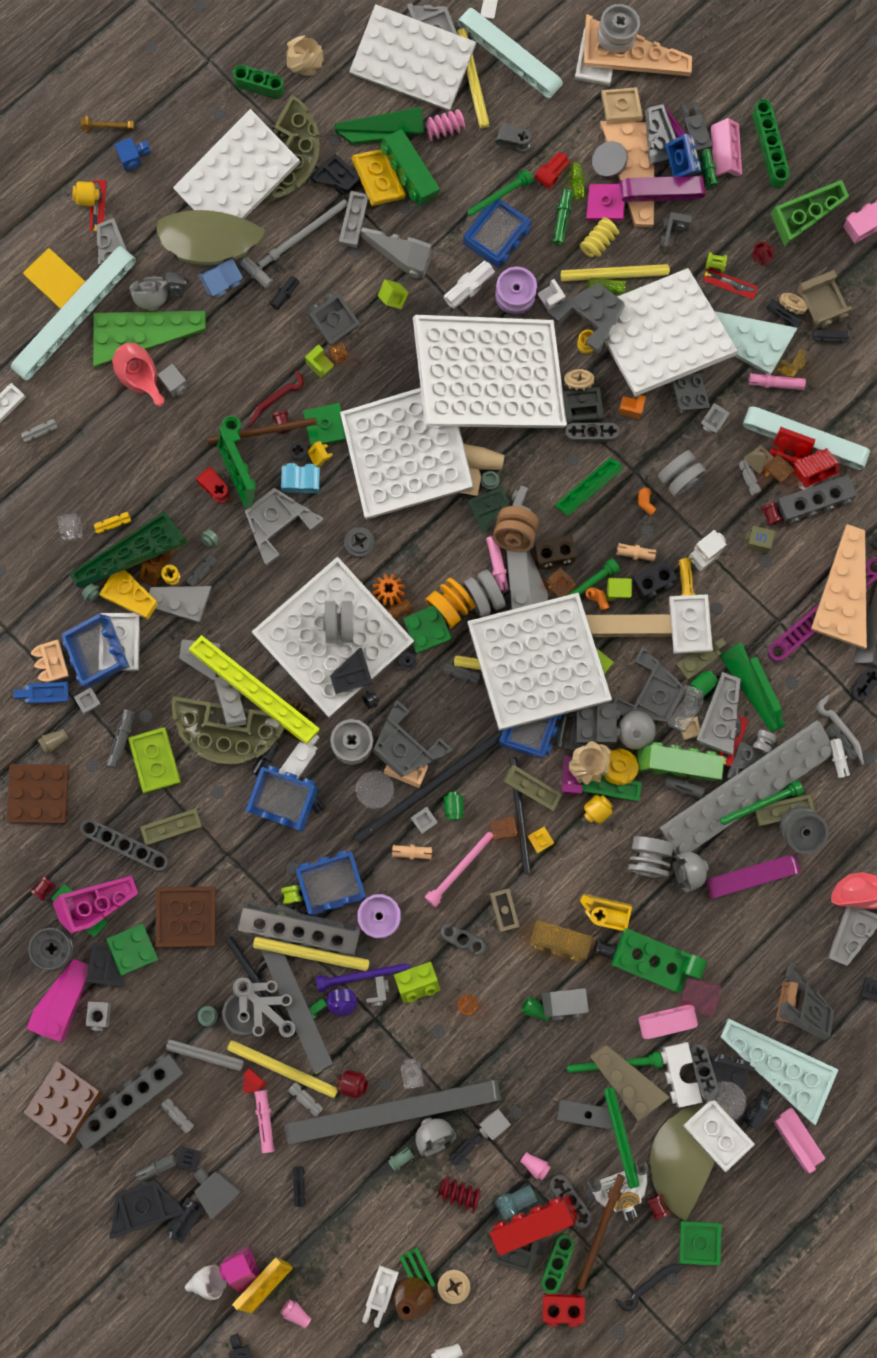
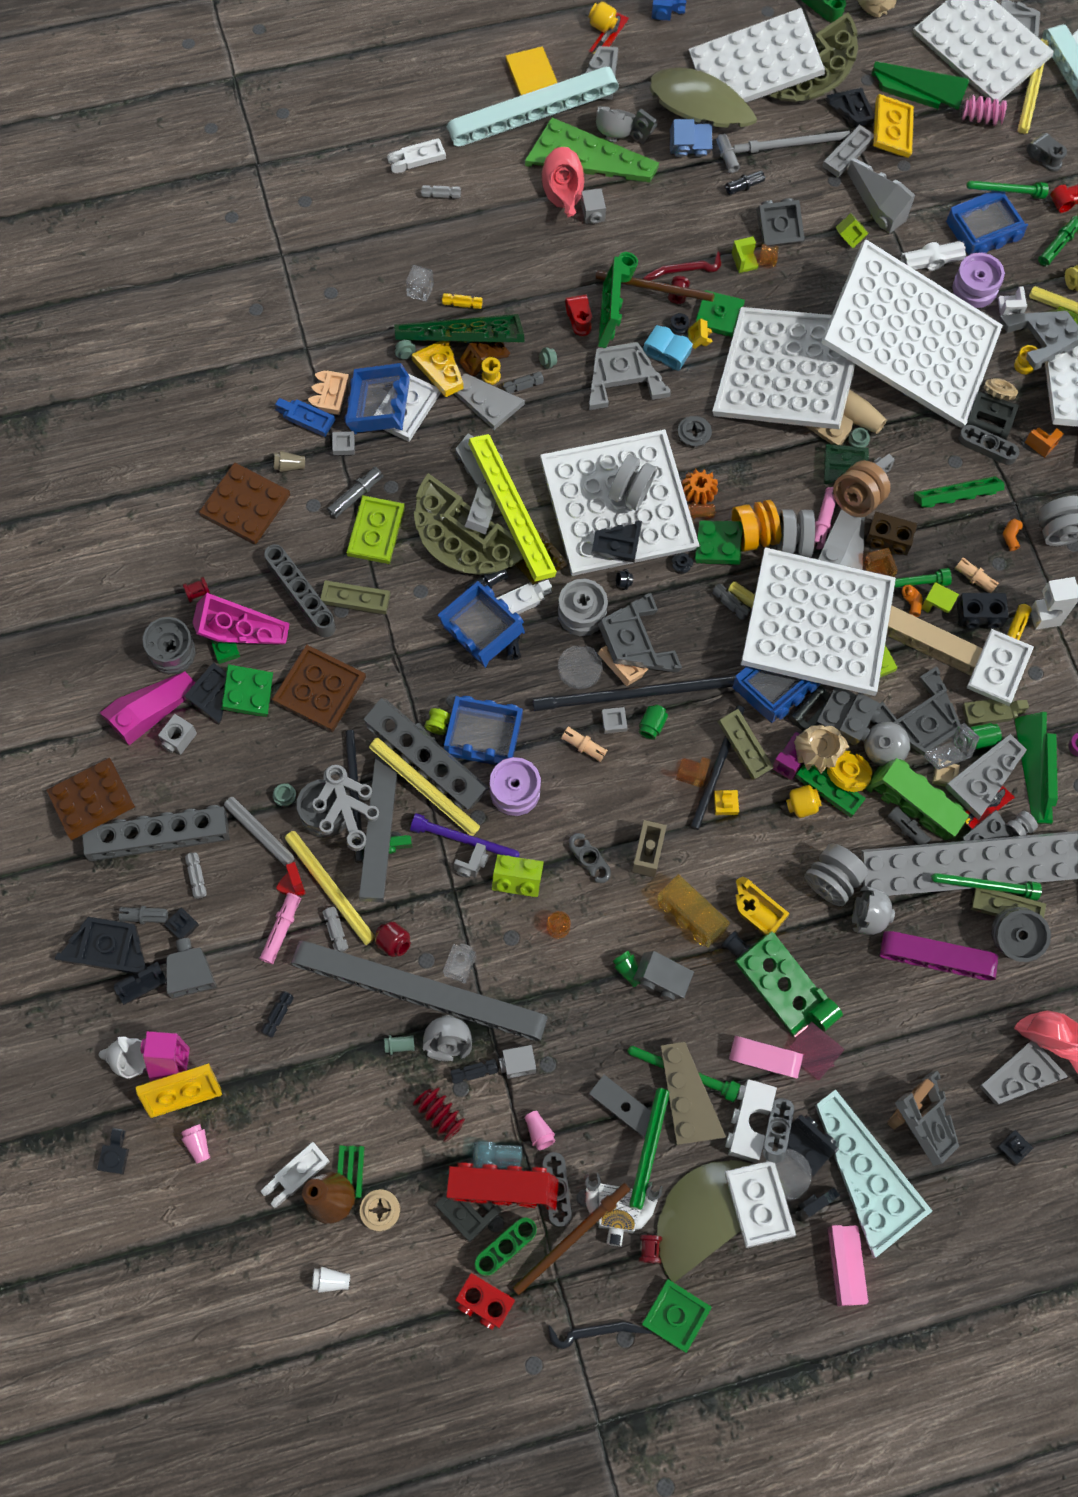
camera: 30 degrees right, 10 degrees down
dark purple hair [327,989,357,1017] -> none
green brick [380,129,440,206] -> none
bright pink piece [424,832,493,907] -> none

